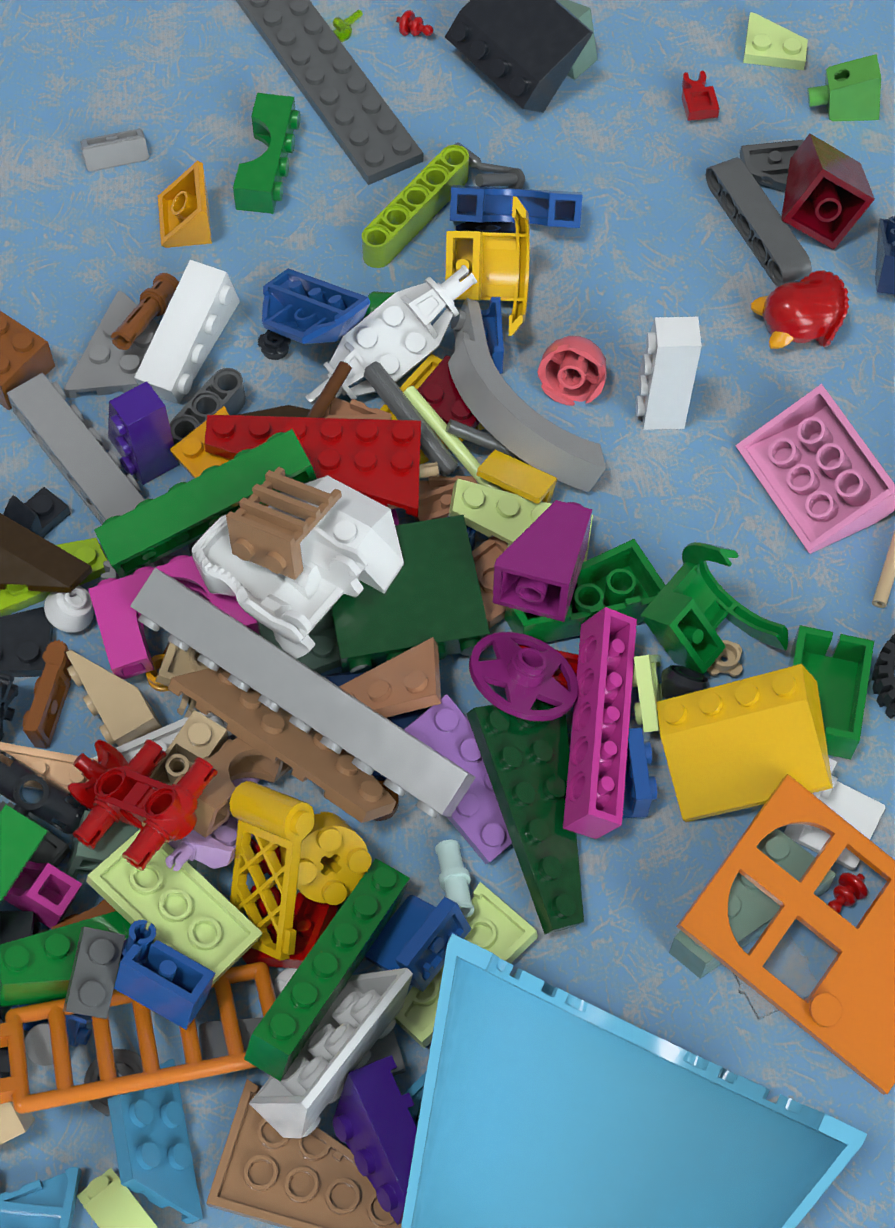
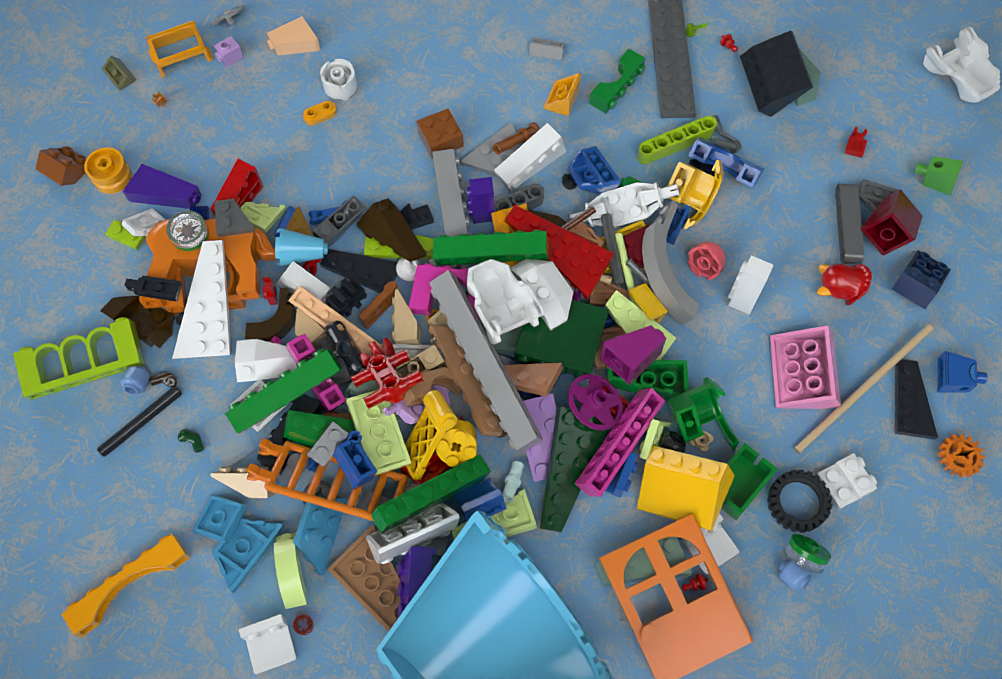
camera: 30 degrees right, 5 degrees up
medium nougat plate [226,467,342,580] -> none
yellowish green wing [743,12,808,70] -> none

